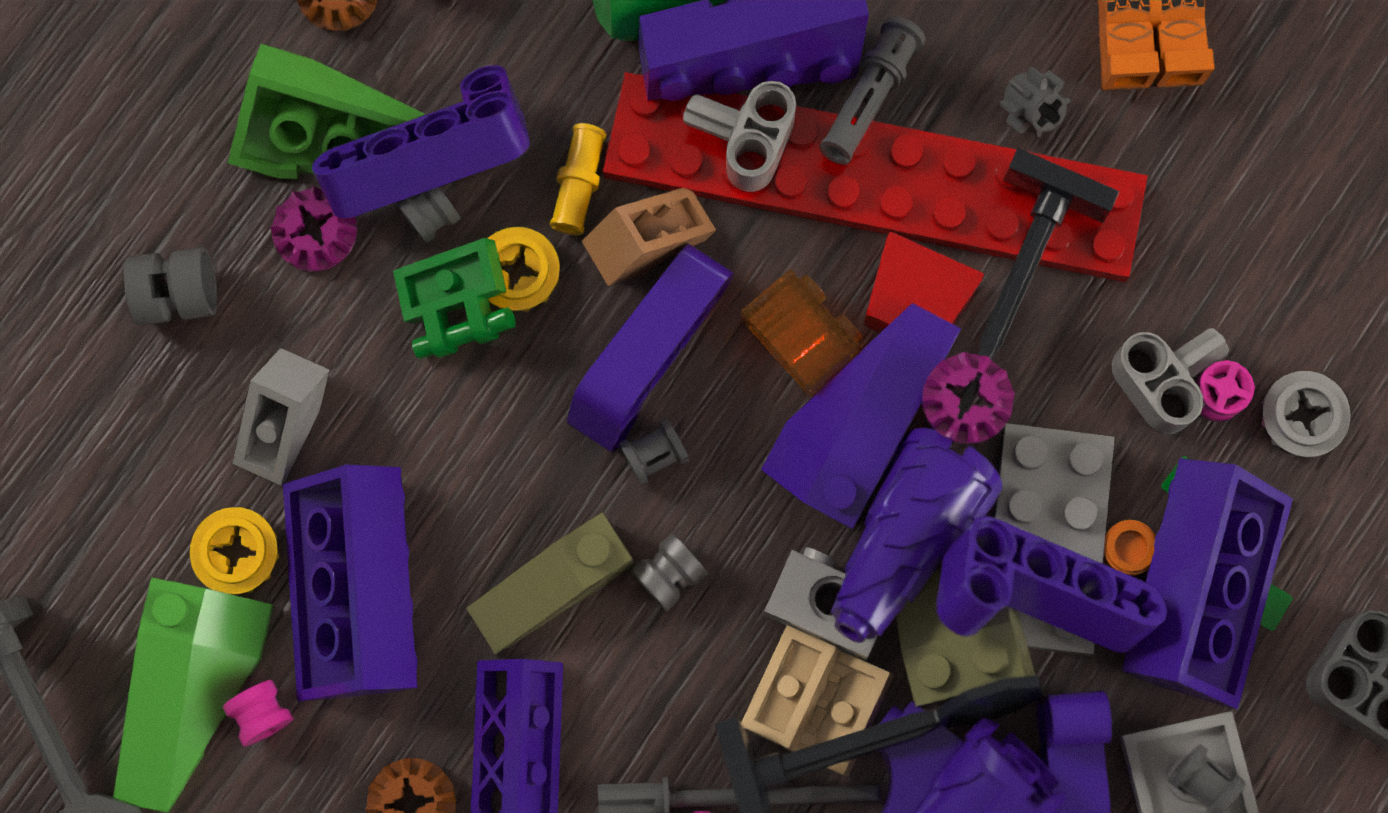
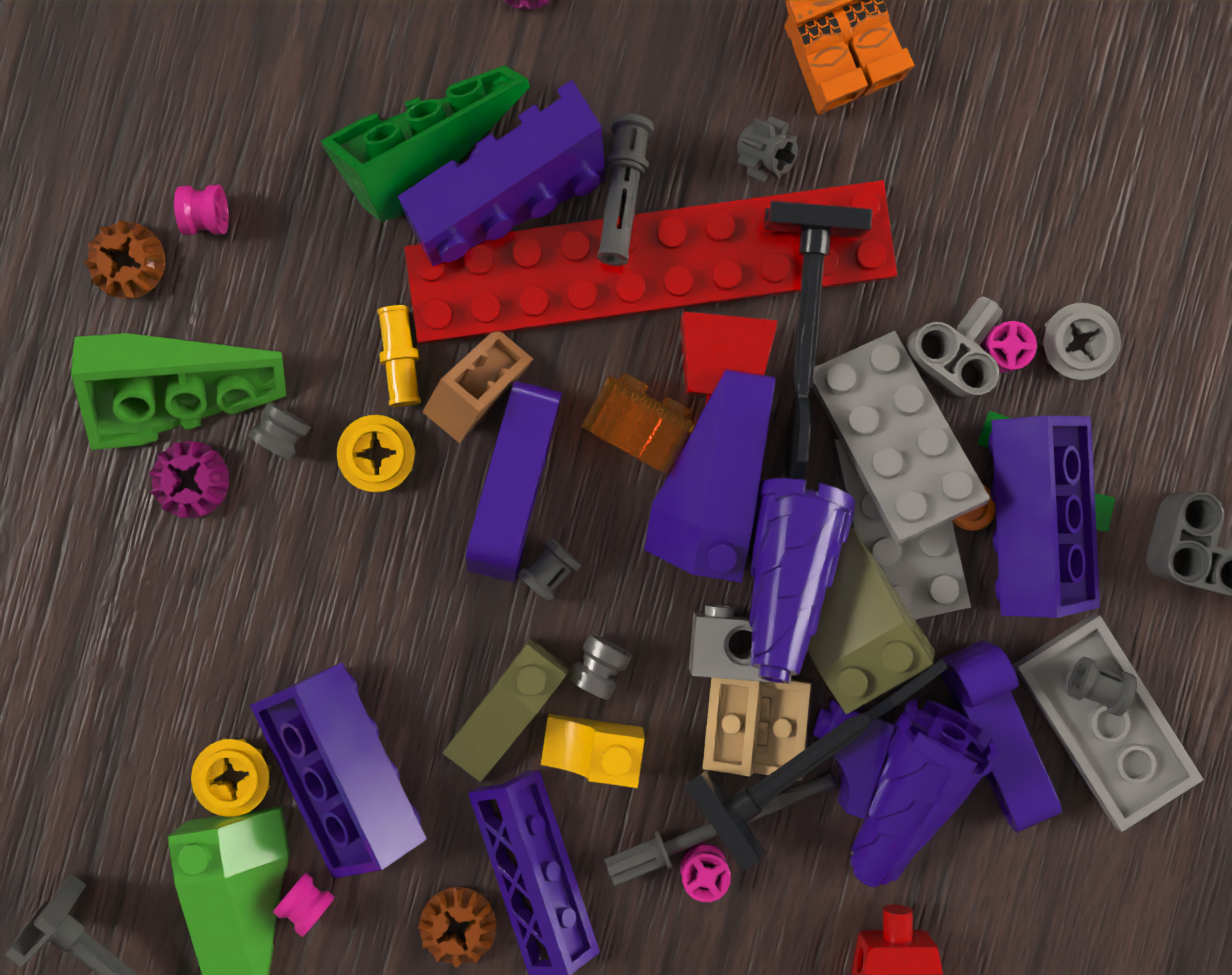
camera: 25 degrees left, 10 degrees up
dark grey wheel [124,246,217,326] -> none
light grey slope [233,348,329,486] -> none
dark purple beam [312,65,530,218] -> none
green plate [393,238,516,359] -> none
light grey beam [683,81,796,192] -> none
magenta gear [922,352,1015,444] -> none
dark purple beam [937,516,1167,653] -> none
none -> yellow arch [541,714,645,788]
none -> light grey plate [811,331,991,545]

